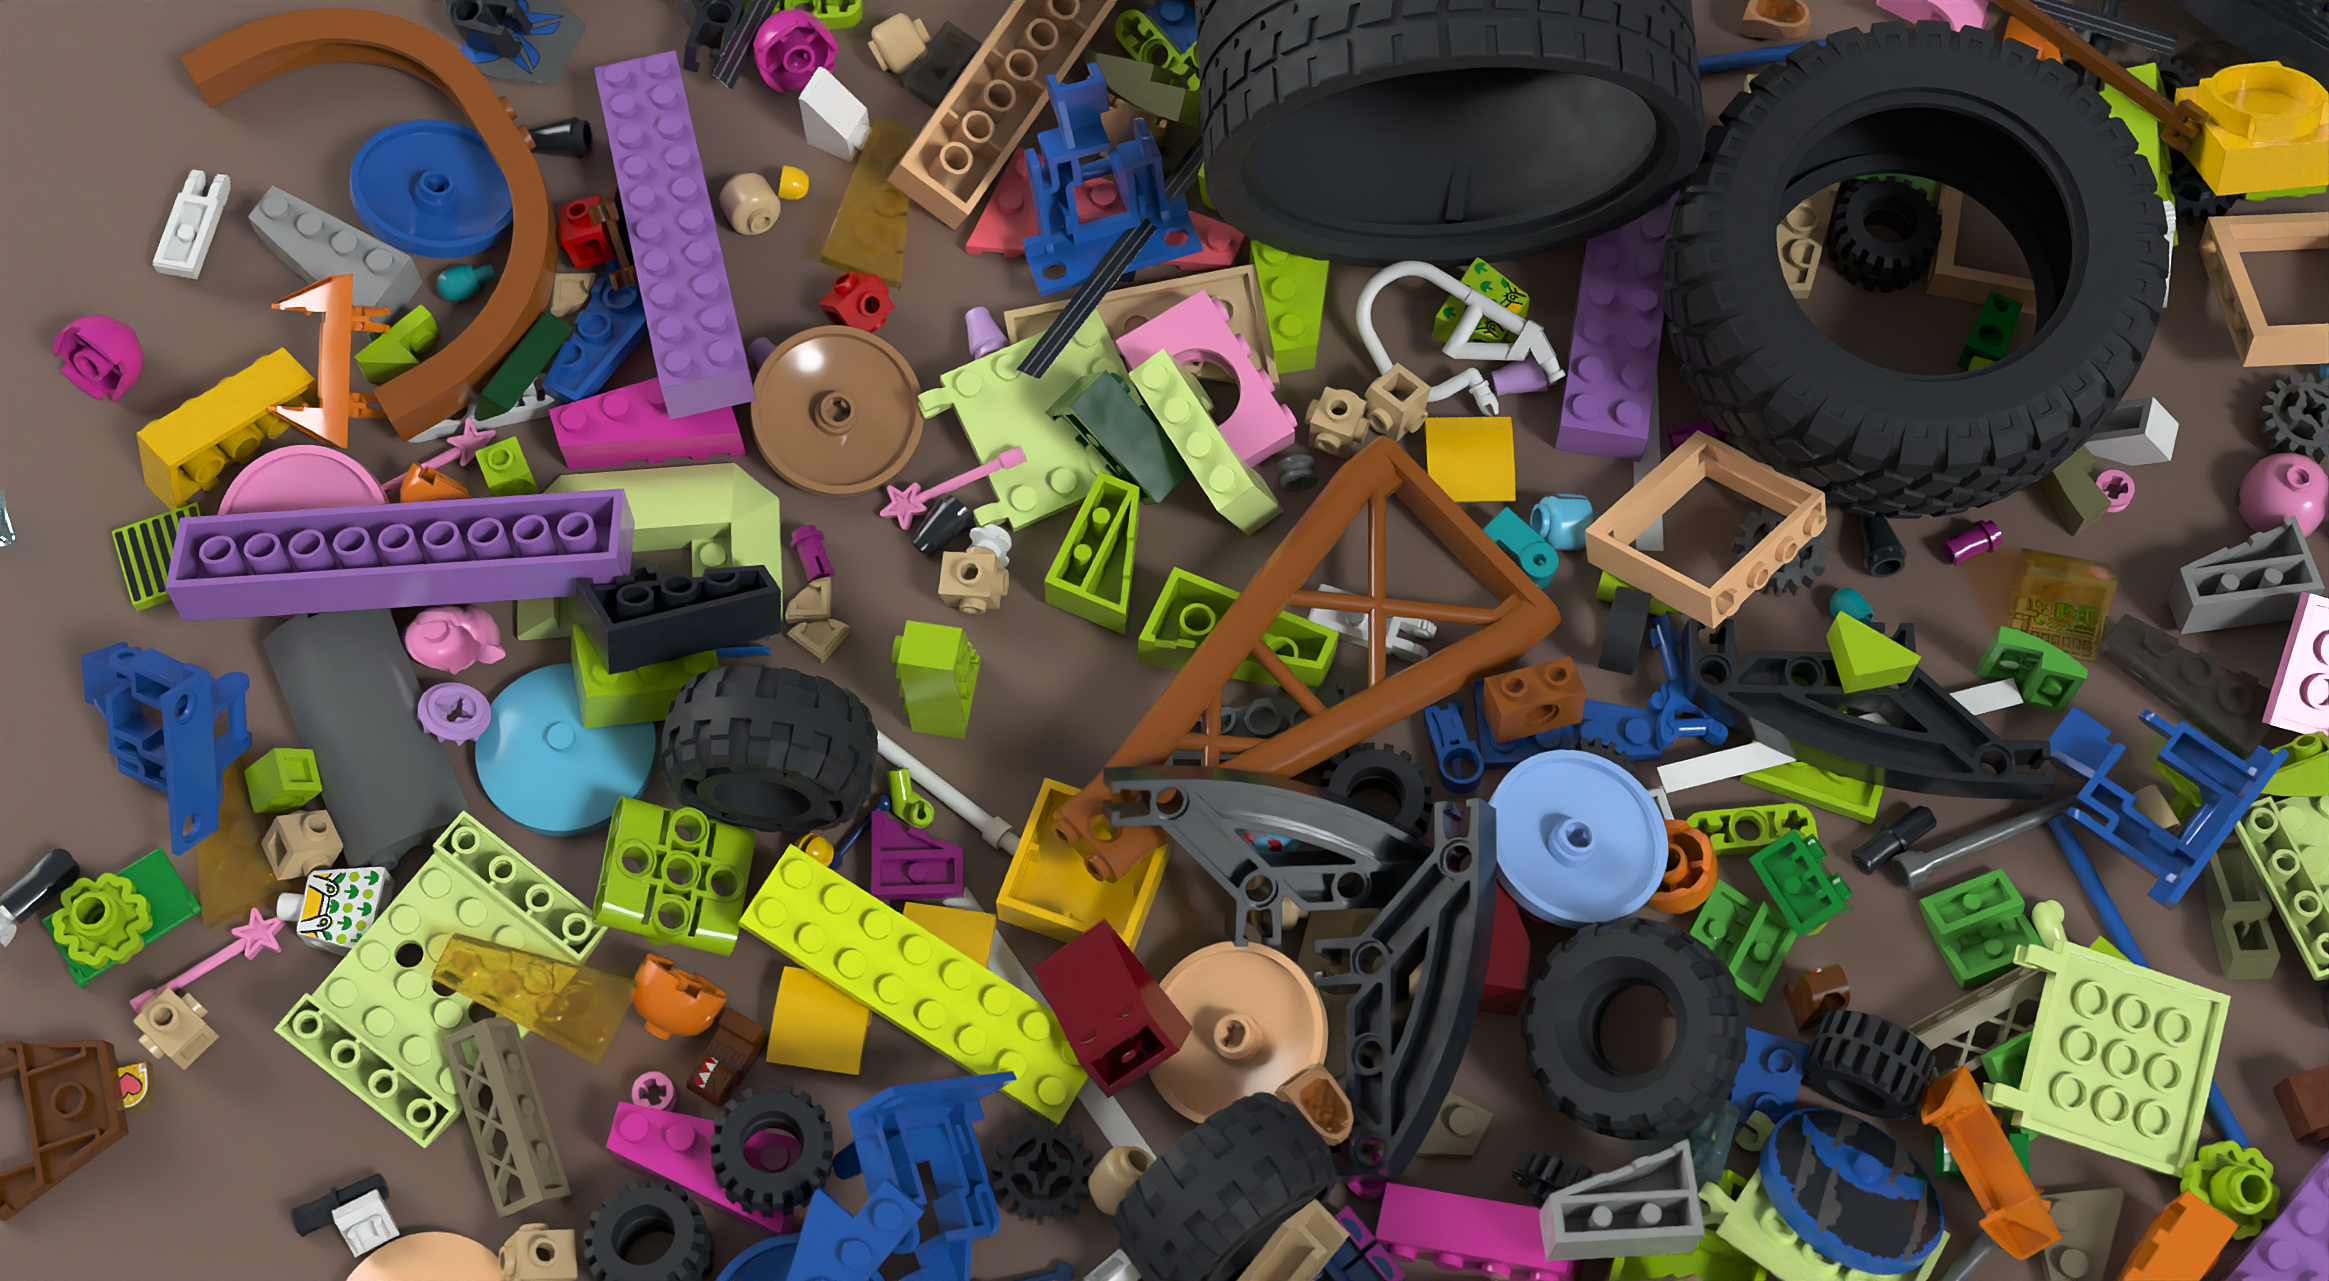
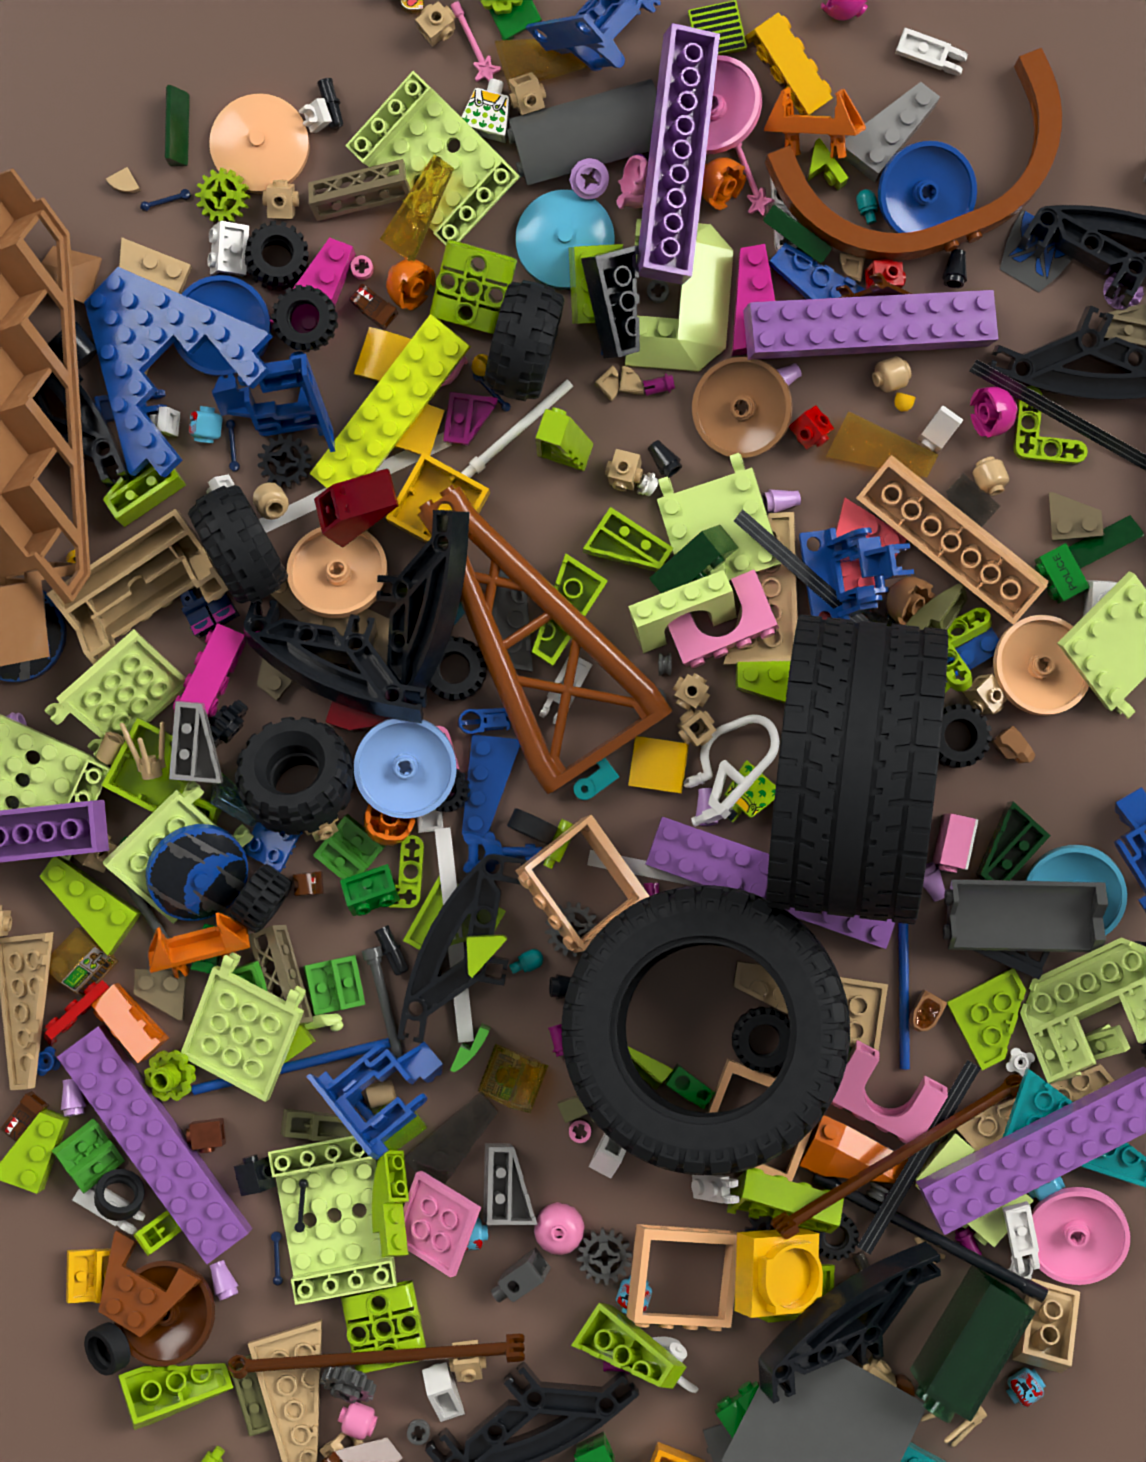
camera: 100 degrees right, 20 degrees up
lime brick [244,748,323,813] -> none
lime brick [475,436,540,497] -> none
bright pink piece [880,445,1027,532] -> none
lime arm [886,768,934,828] -> none
rock [1275,1062,1353,1146] -> none
dark orange brick [1481,656,1587,744] -> none
medium azure head [1530,493,1599,551] -> none

